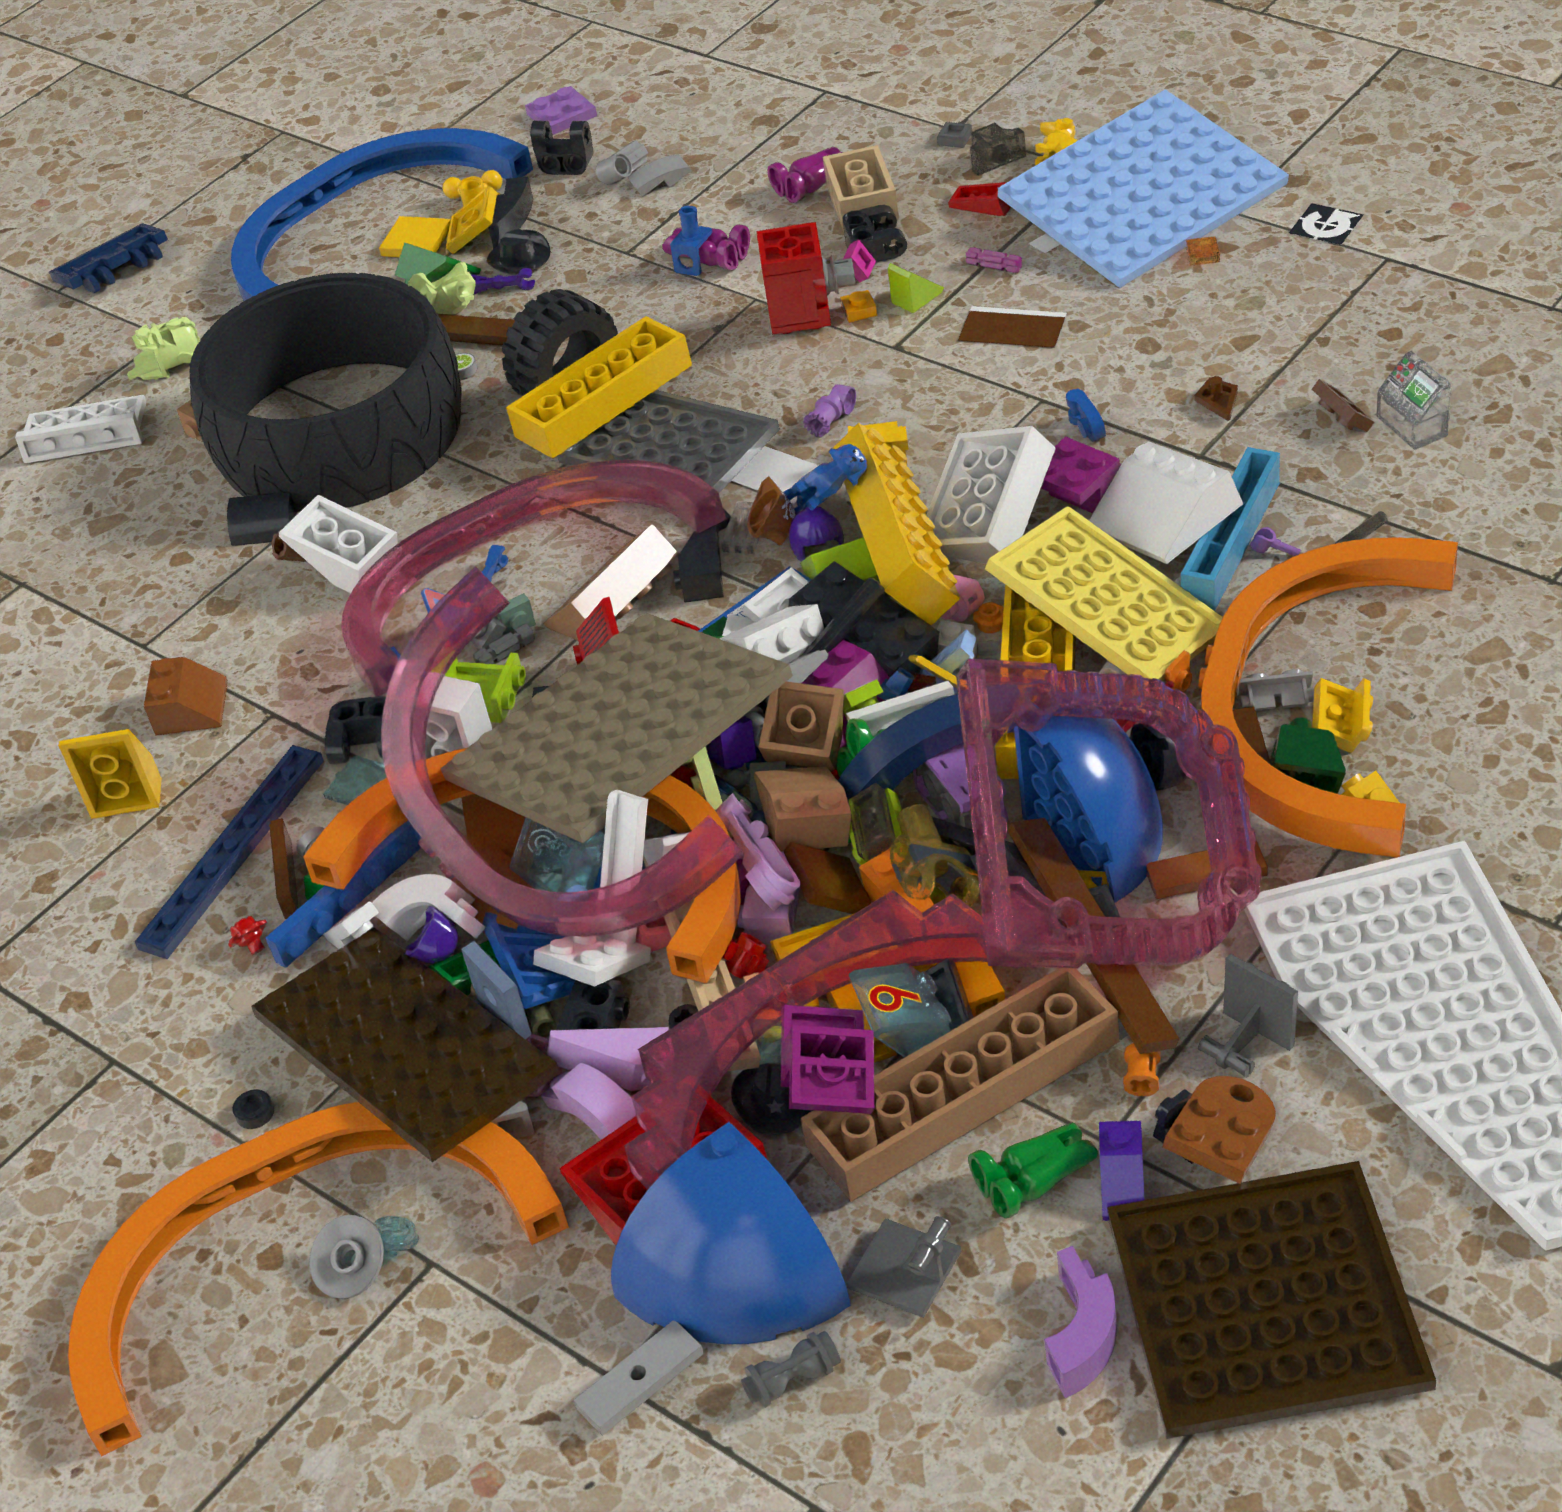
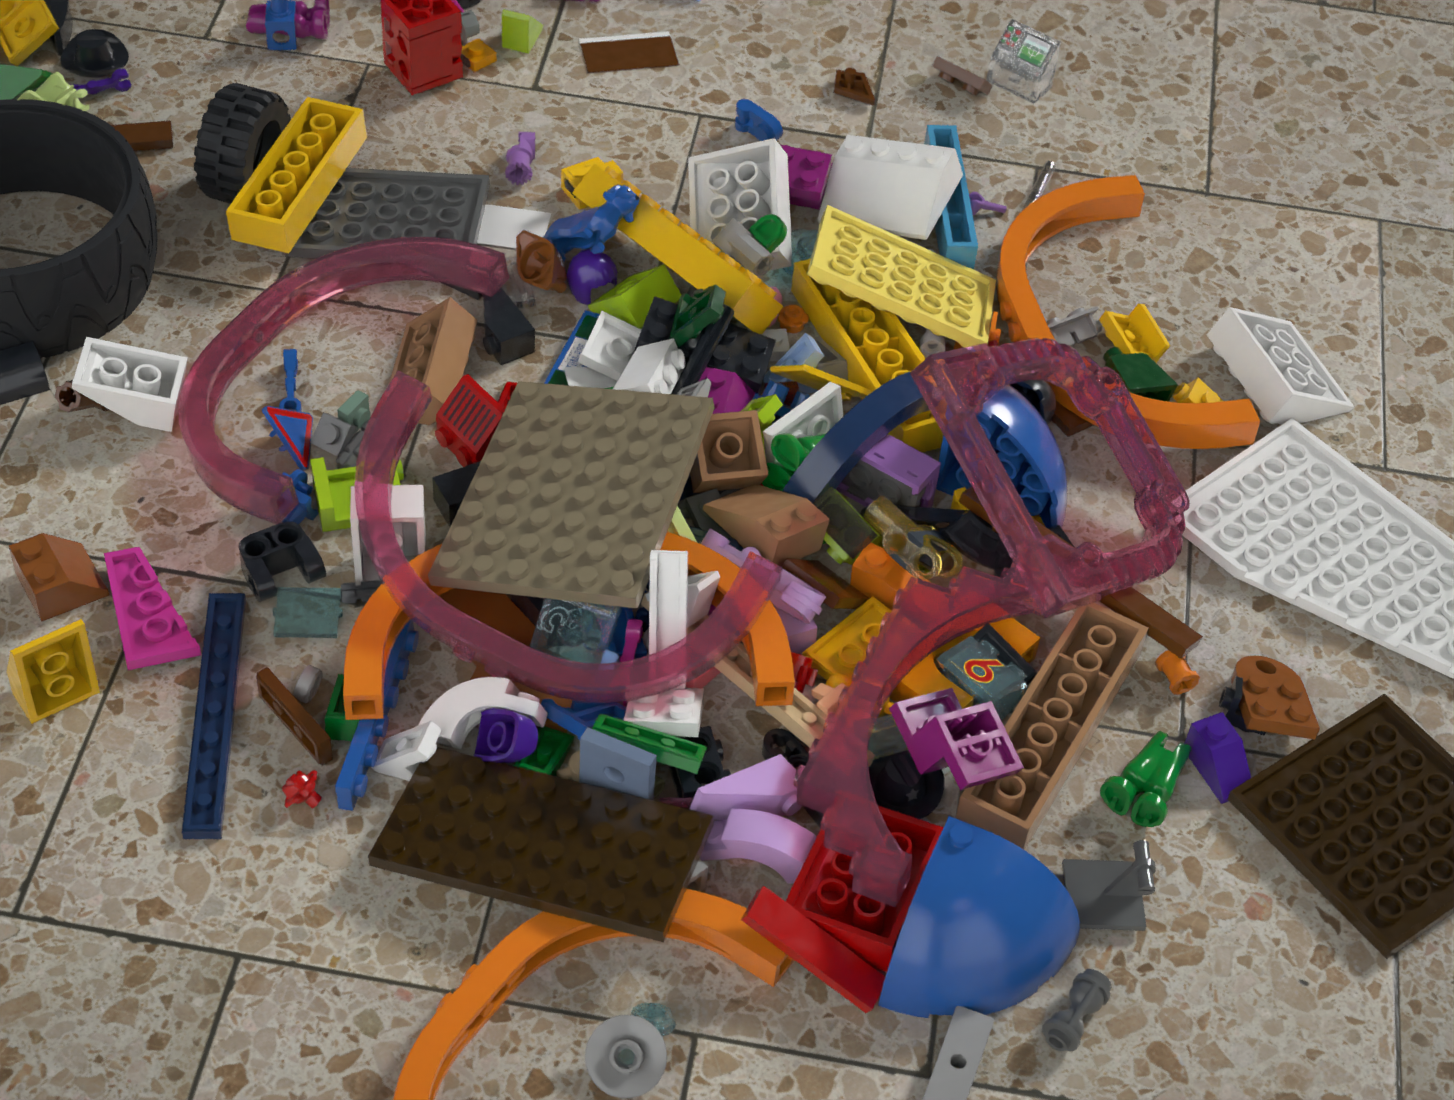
camera: 40 degrees left, 5 degrees up
black tile [232,1089,274,1129] -> none
medium lavender arch [1044,1246,1117,1398] -> none
dark orange tile [1146,840,1268,899] -> none
dark grey plate [1198,954,1298,1078] -> none
none -> dark pink wing [104,547,201,670]
none -> green tile [592,714,707,774]
none -> dark green wing [670,285,726,347]
none -> light grey piece [712,218,774,277]
none -> red tile [741,886,885,1013]
none -> green tile [748,214,787,253]
none -> white slope [1207,307,1354,424]

